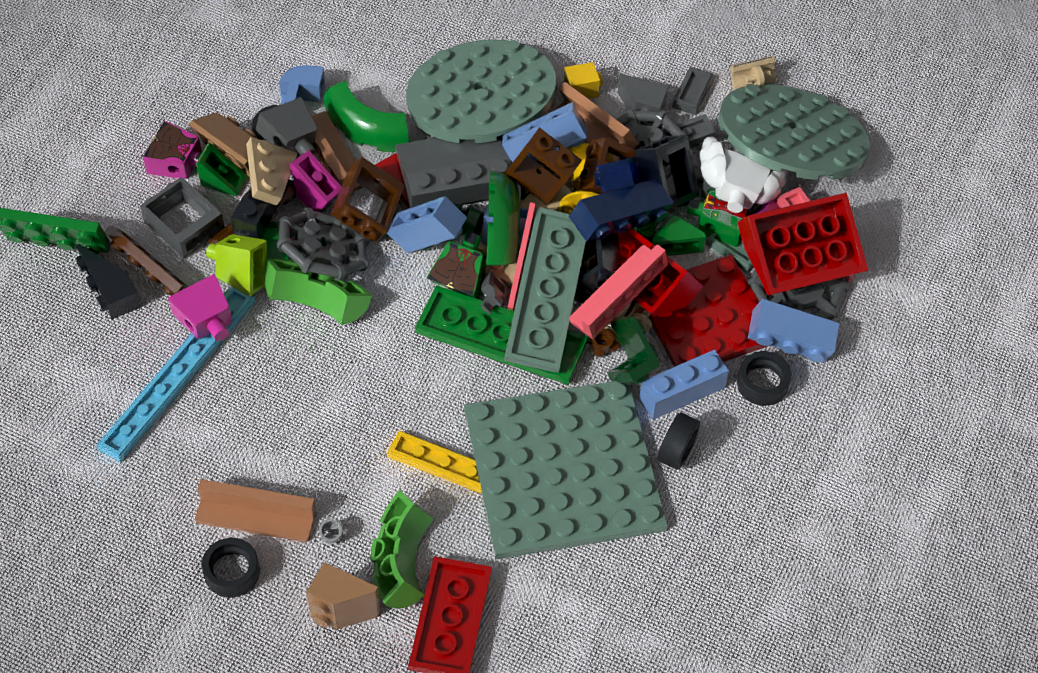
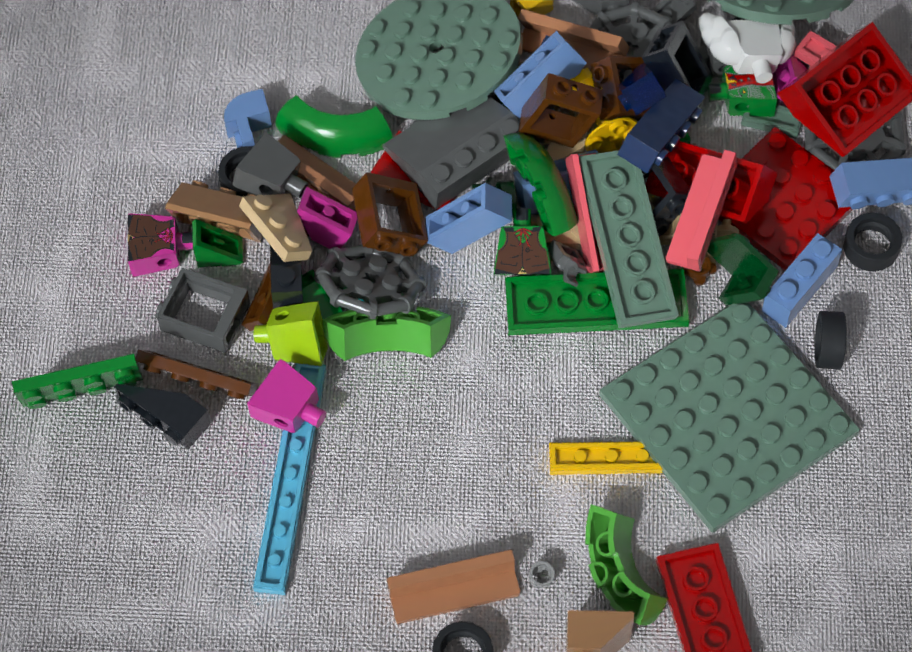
camera: 20 degrees left, 5 degrees up
green slope [652,214,706,256] -> none

